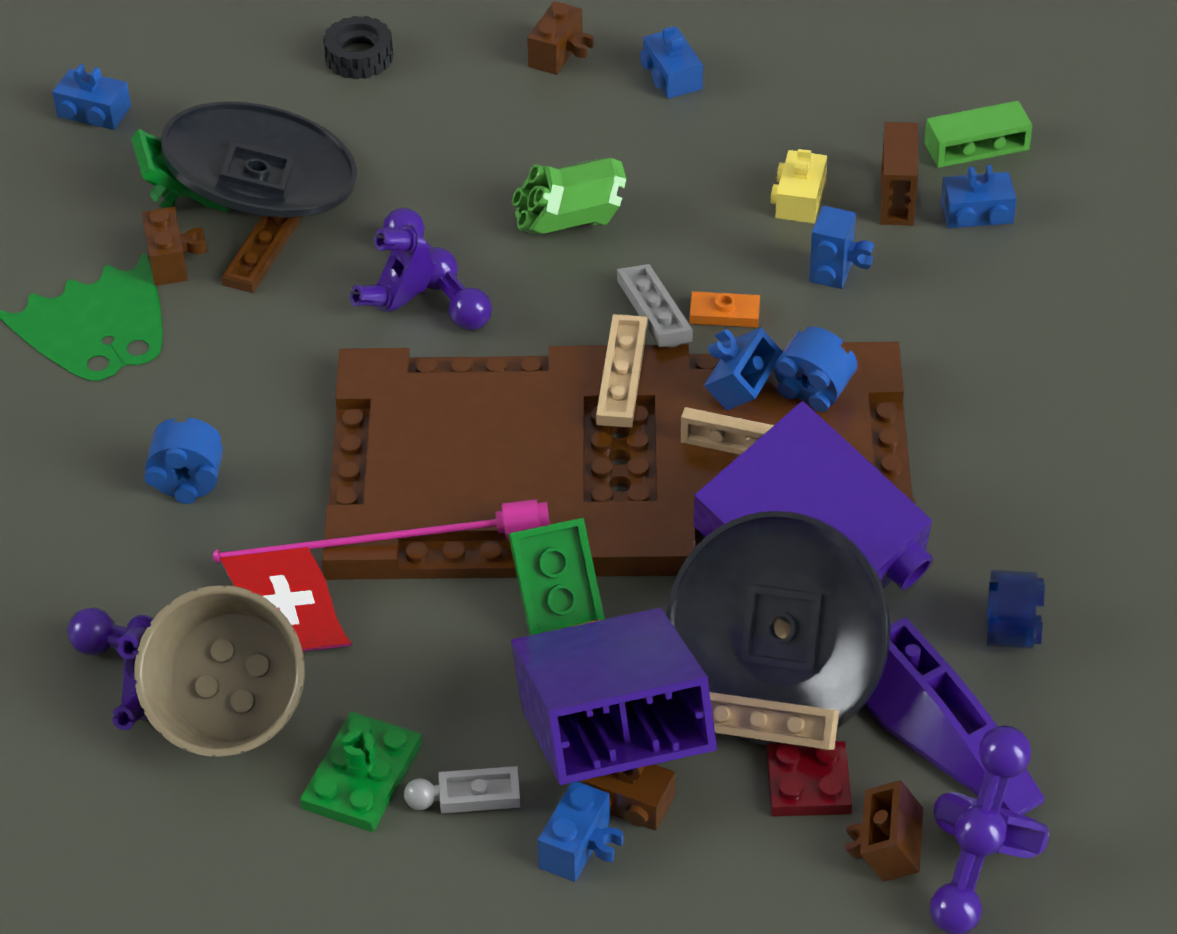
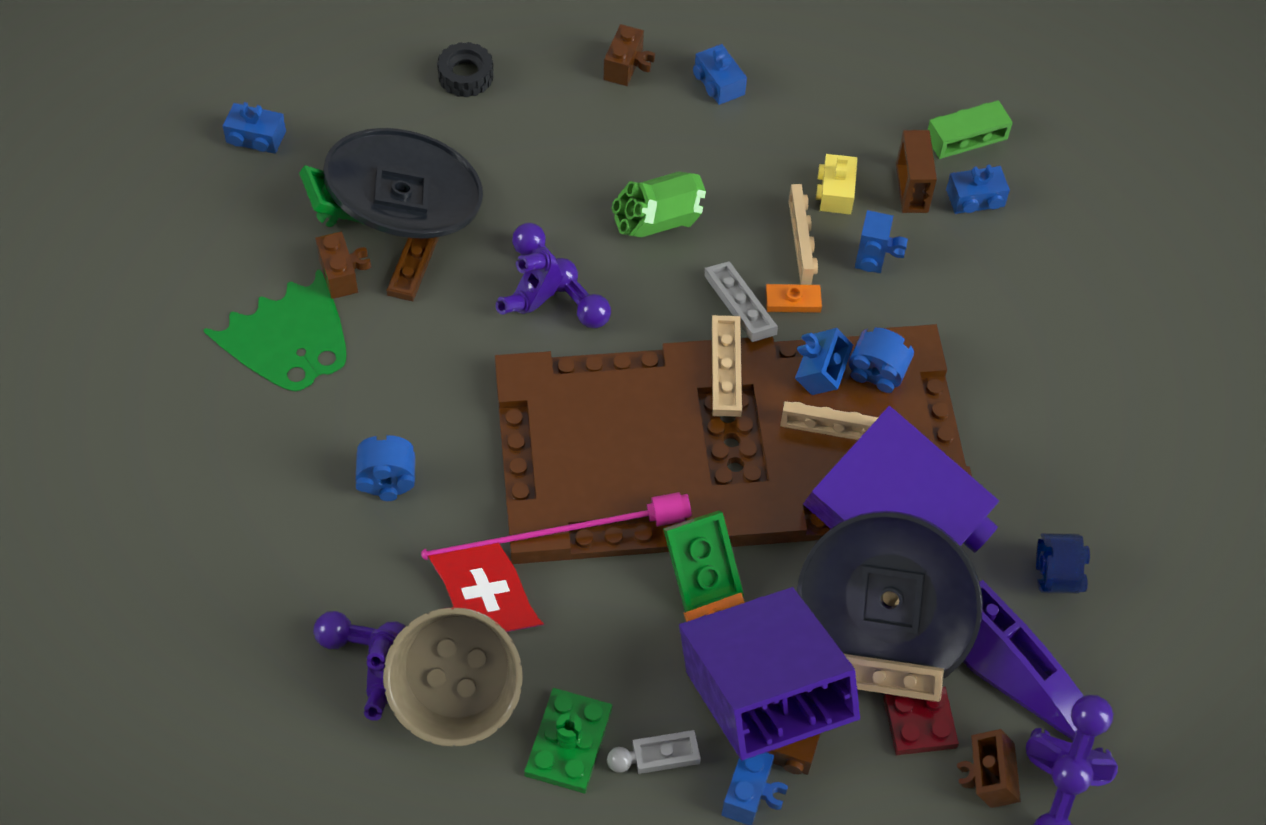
camera: 10 degrees left, 10 degrees up
none -> tan plate [789,184,818,285]

